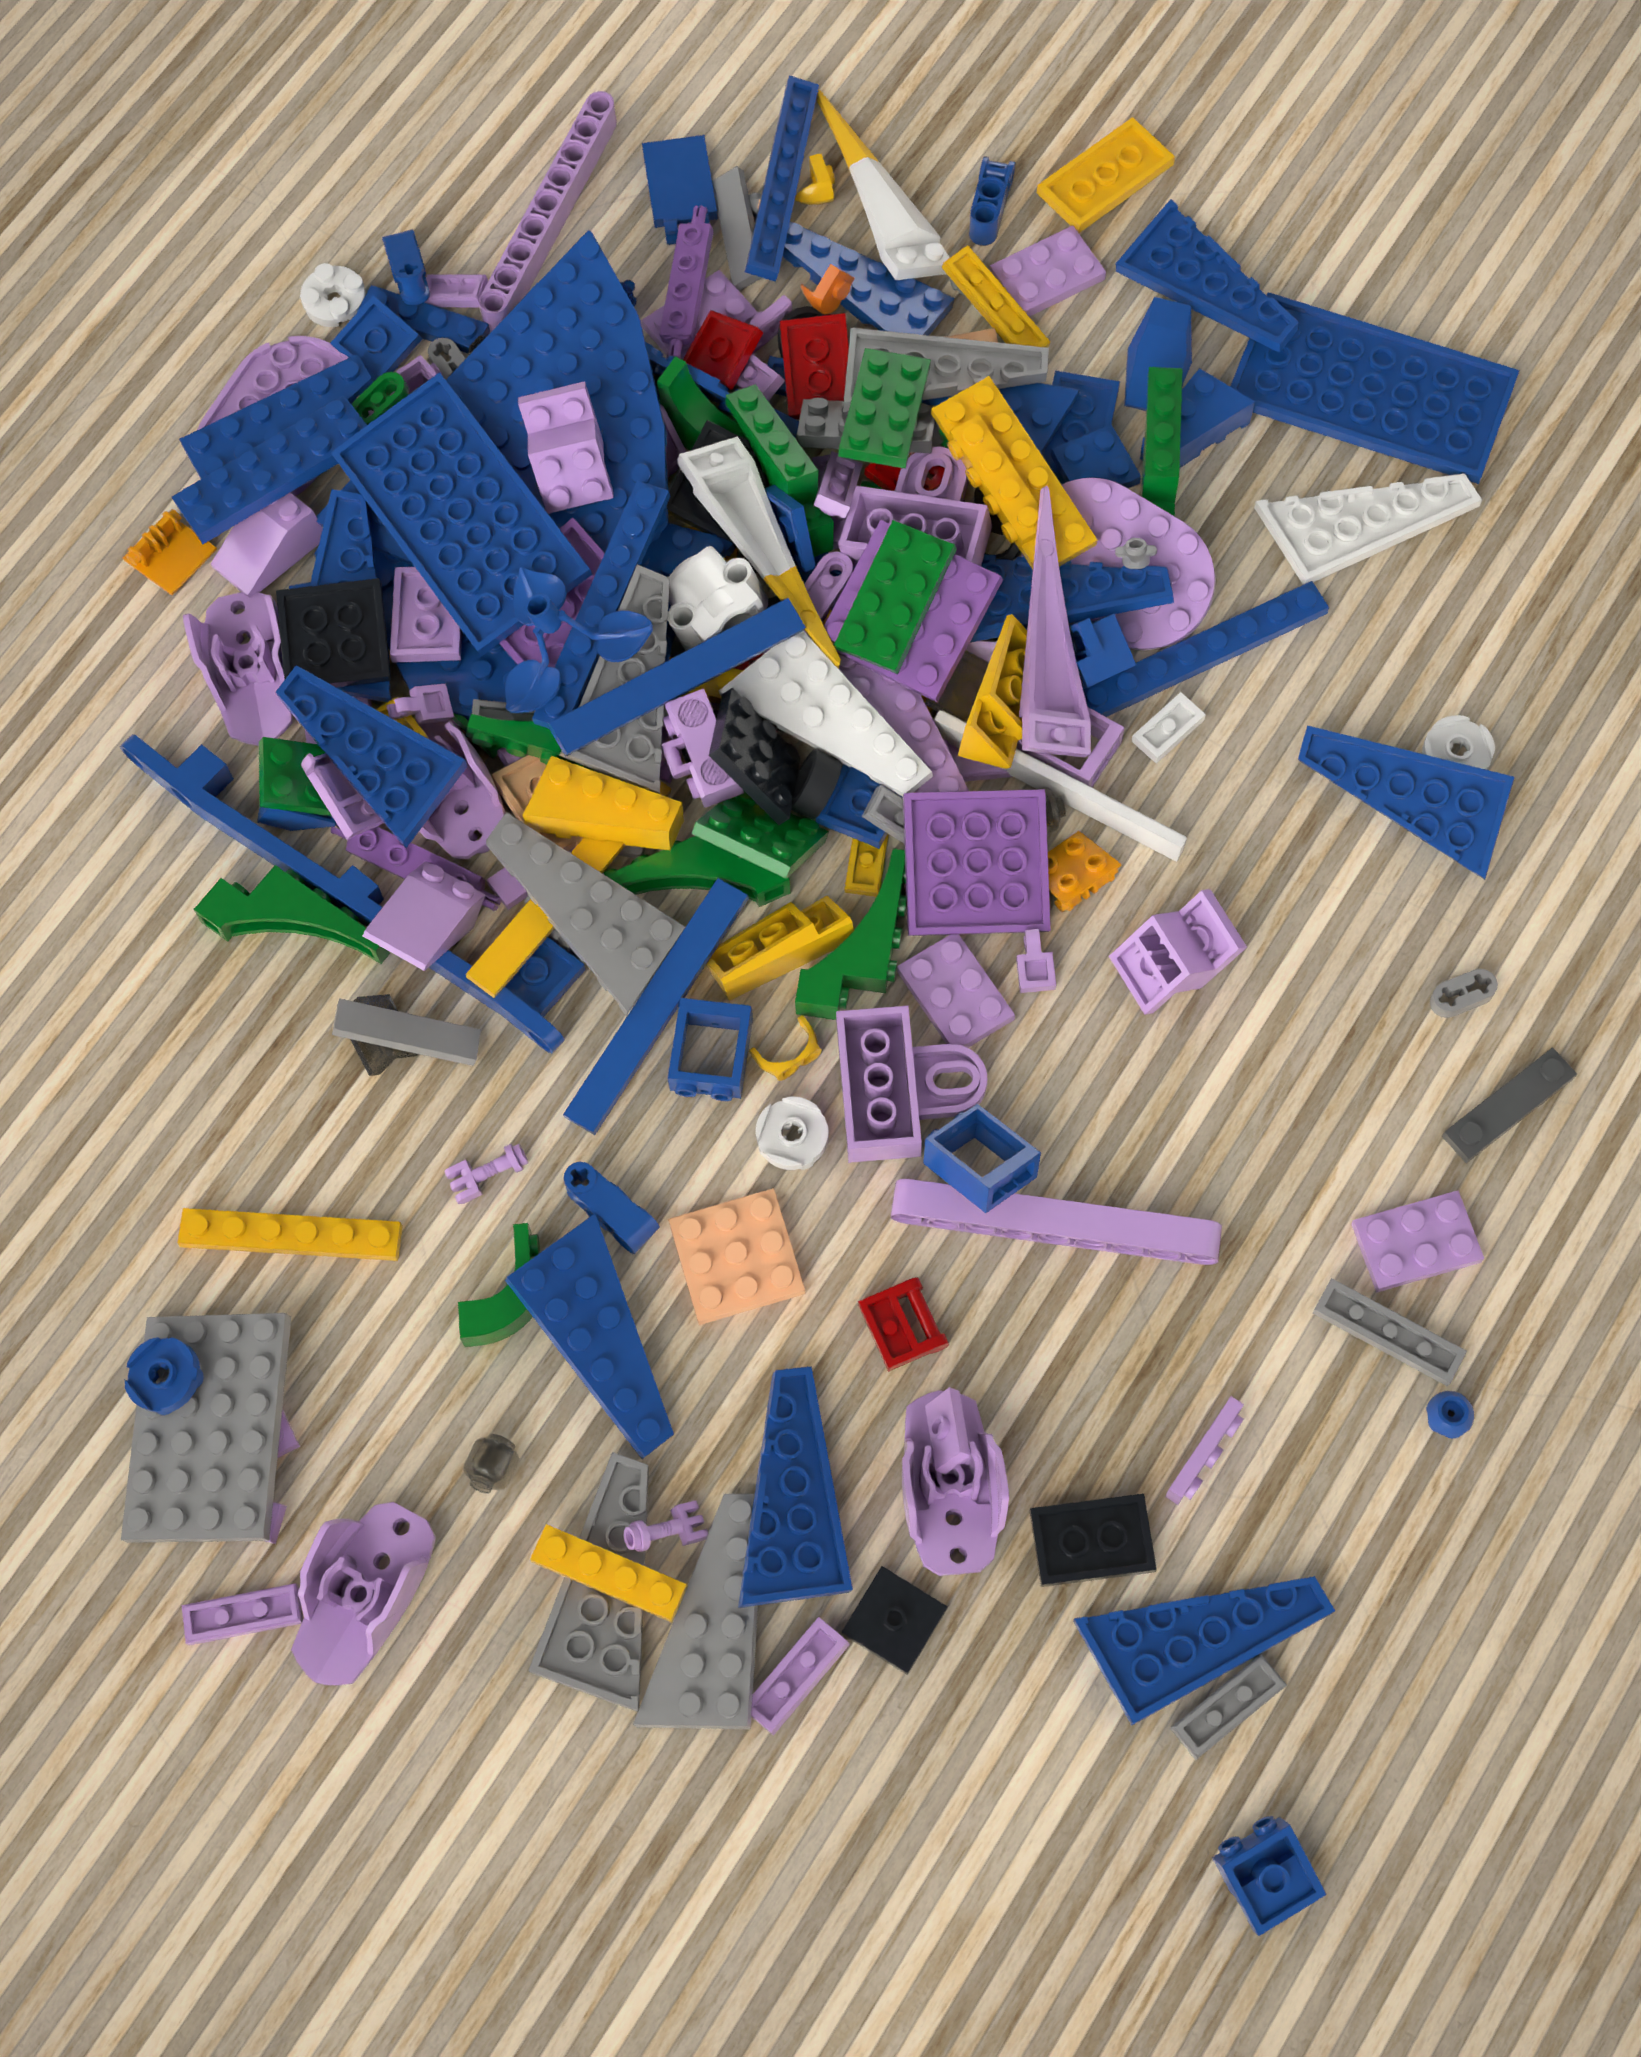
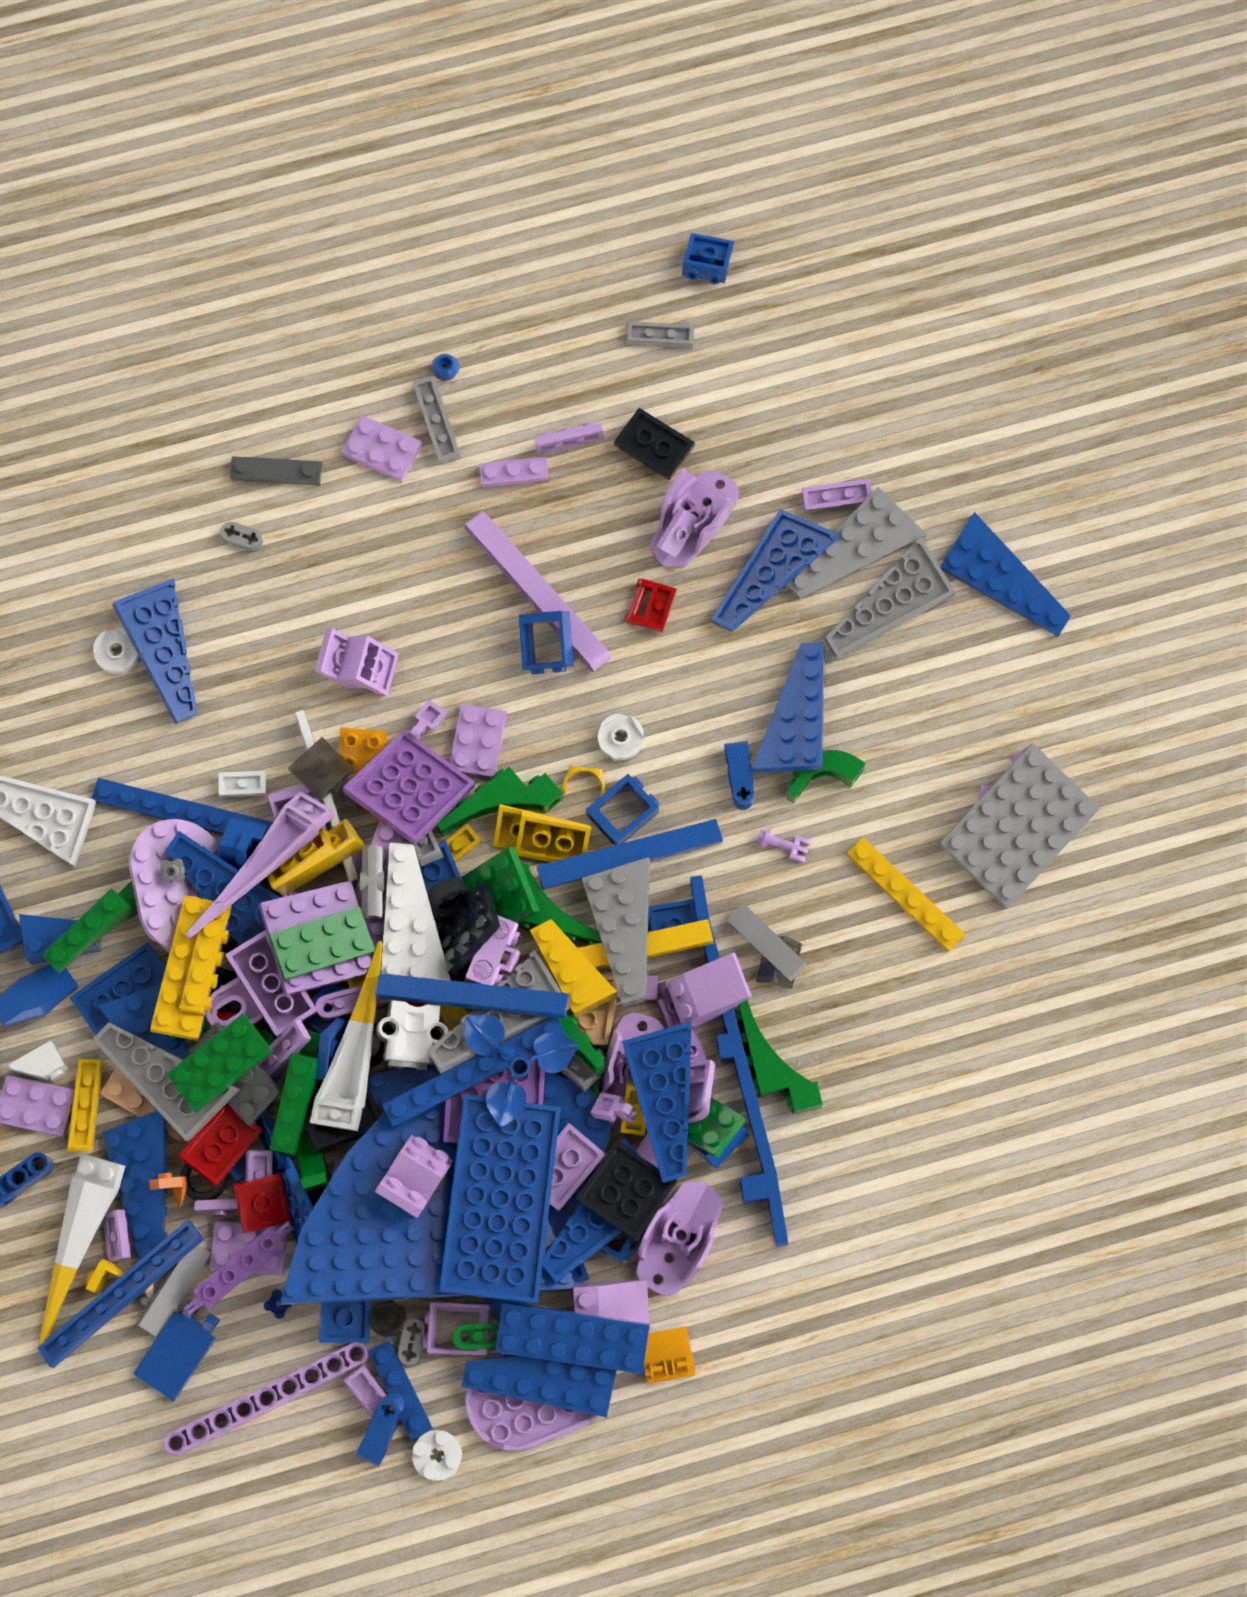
camera: 140 degrees left, 5 degrees up
blue plate [124,1337,204,1415] -> none
lavender tile [182,1583,303,1646] -> none
lavender piece [291,1502,436,1686] -> none
blue plate [330,295,422,382] -> none
clear smoke head [463,1434,519,1494] -> none
yellow plate [530,1524,688,1622] -> none
lavender hinge [624,1501,708,1552] -> none
light nougat plate [668,1188,806,1325] -> none
lavender brick [836,1006,987,1163] -> none
black plate [841,1566,948,1675] -> none
blue plate [1051,424,1141,489] -> none
blue wing [1073,1576,1335,1726] -> none
none -> white slope [8,1041,69,1081]
none -> lavender plate [103,1210,131,1263]
none -> clear smoke plate [288,737,355,802]
none -> light grey piece [360,845,385,920]
none -> lavender plate [479,457,549,488]
none -> blue wing [940,512,1071,637]

